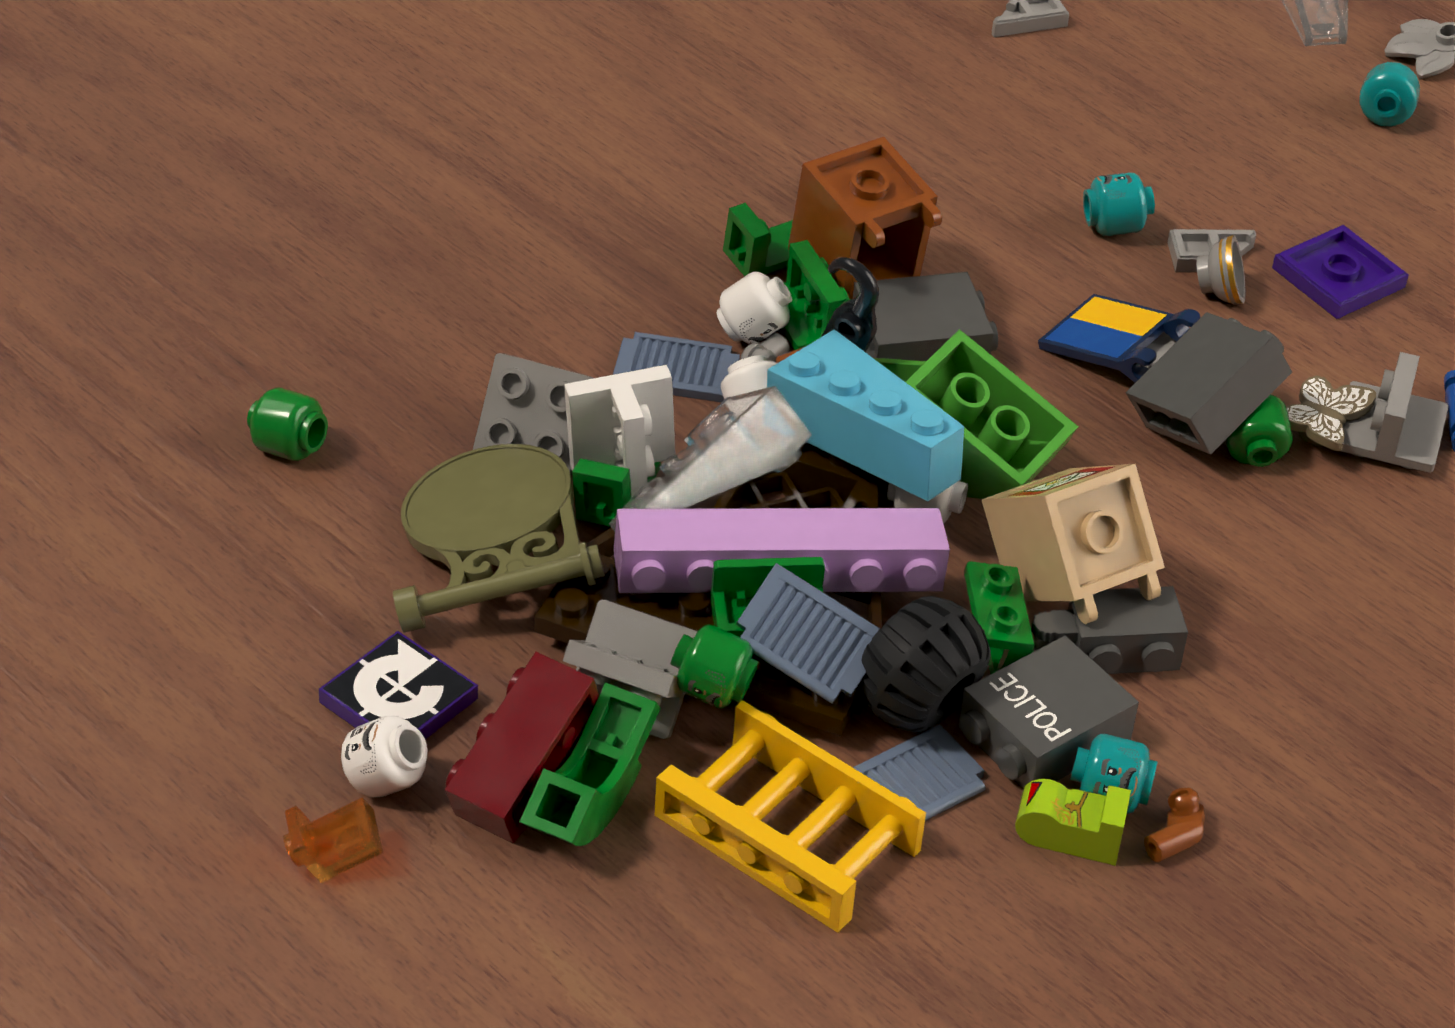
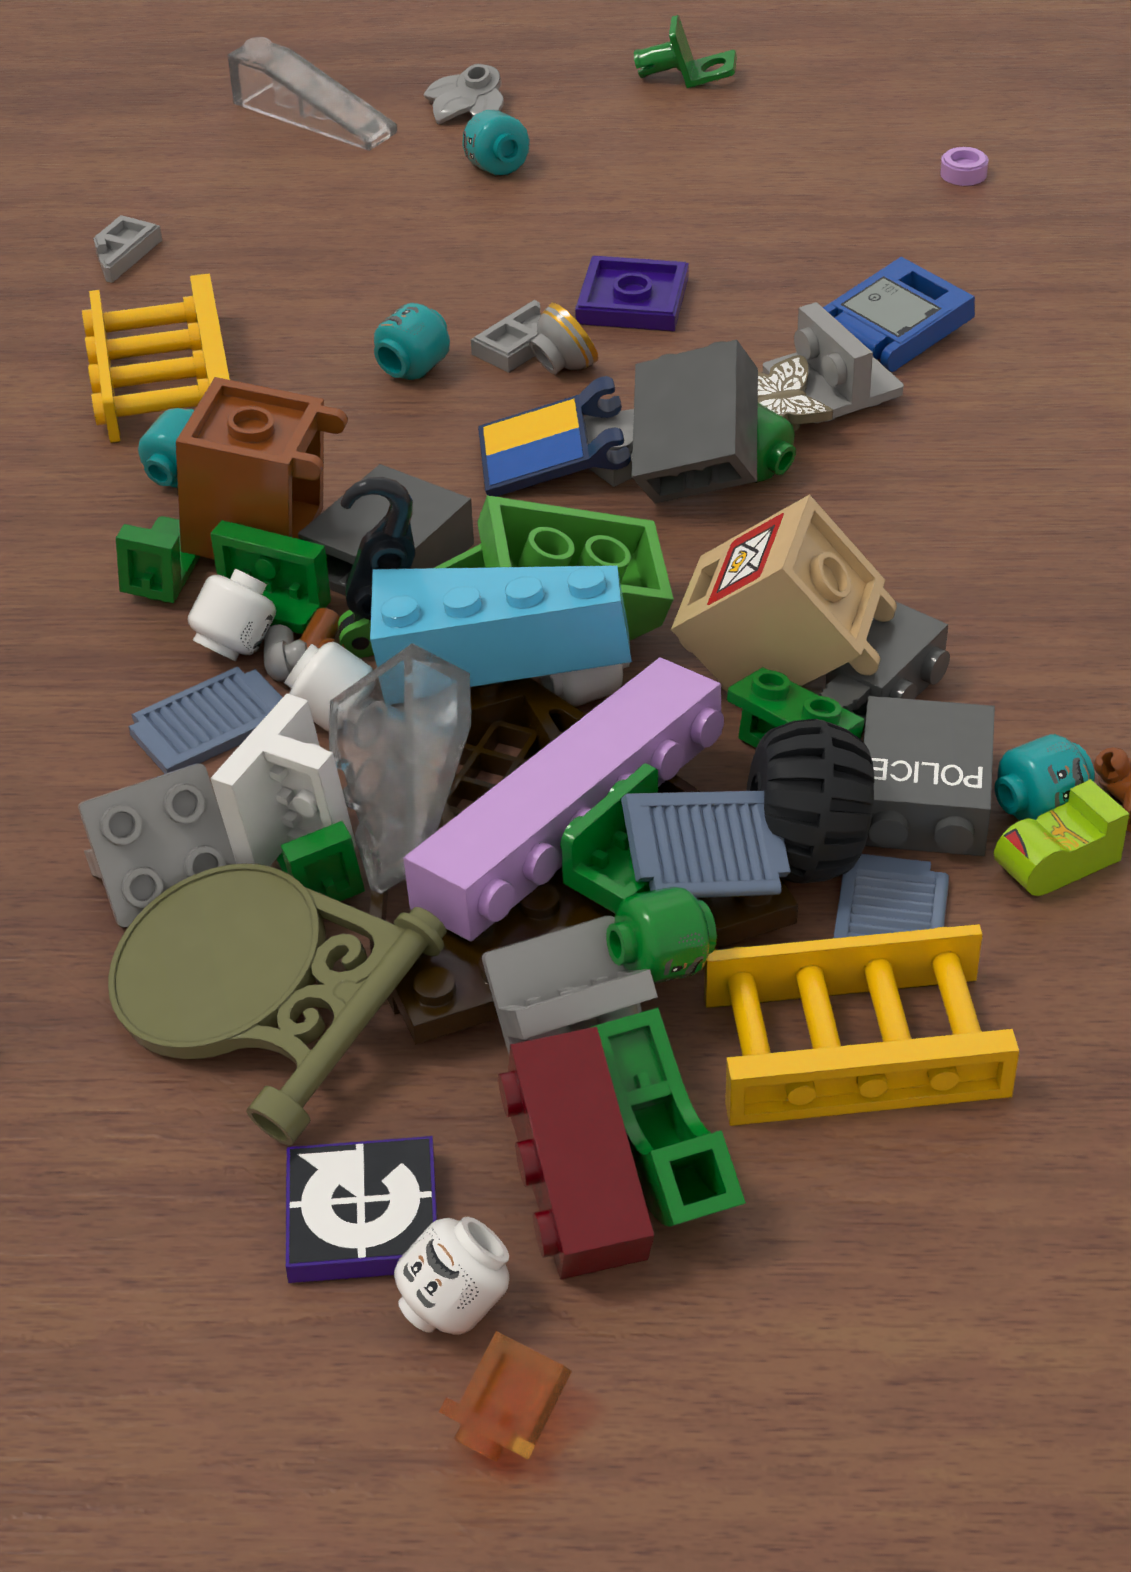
camera: 40 degrees left, 0 degrees up
none -> yellow fence [82,273,230,443]

